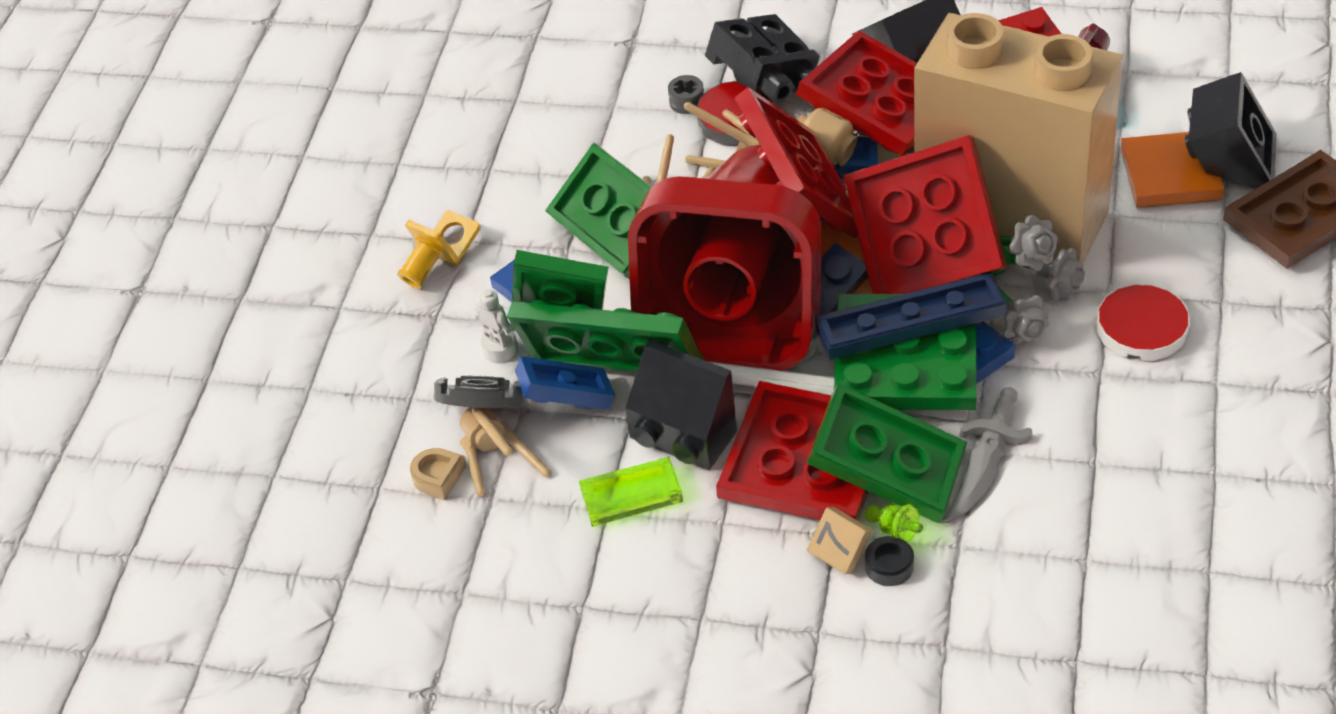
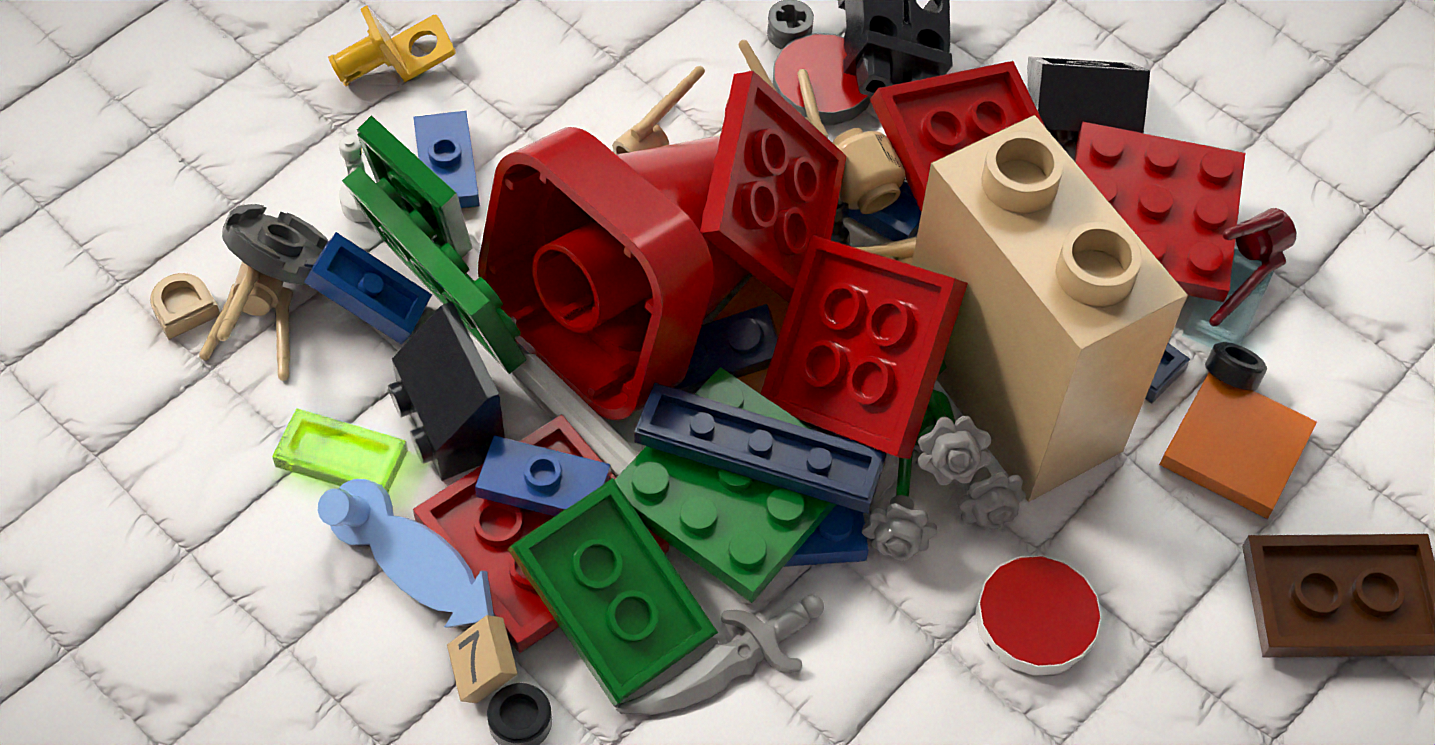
camera: 25 degrees right, 10 degrees up
green tile [545,142,652,279] -> none
clear neon green hair [865,504,923,542] -> none
black slope [1185,72,1277,188] -> none
none -> light blue brick [317,479,494,628]
none -> blue plate [475,436,611,516]
none -> black tile [1205,342,1267,390]

